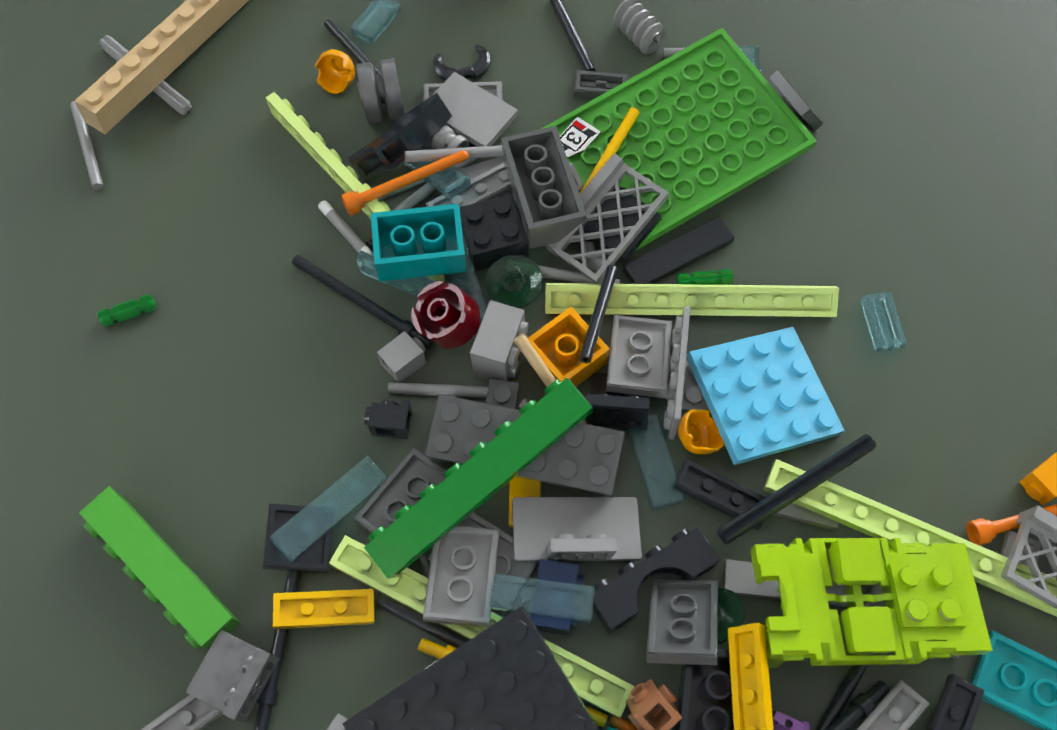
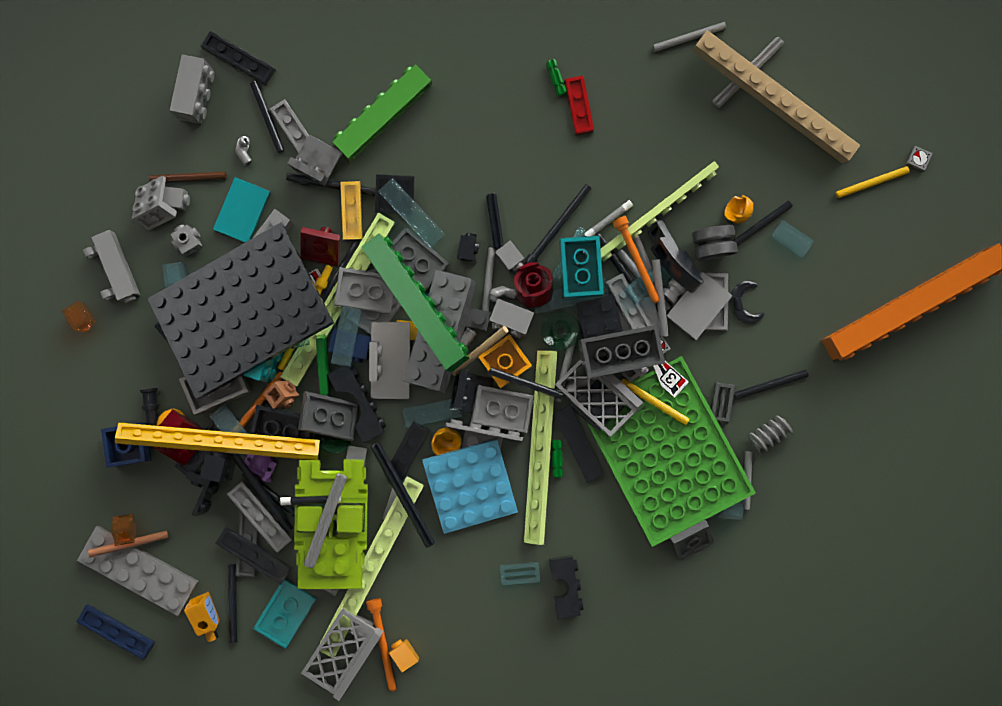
camera: 90 degrees right, 20 degrees up
none -> black bar [280,495,341,505]
none -> dark red tile [300,227,340,266]
none -> light grey axle [304,473,347,568]
none -> green tile [316,334,330,395]
none -> black axle [486,193,504,250]
none -> light grey arm [489,286,516,302]
none -> black arch [549,555,584,619]
none -> red tile [565,76,594,135]

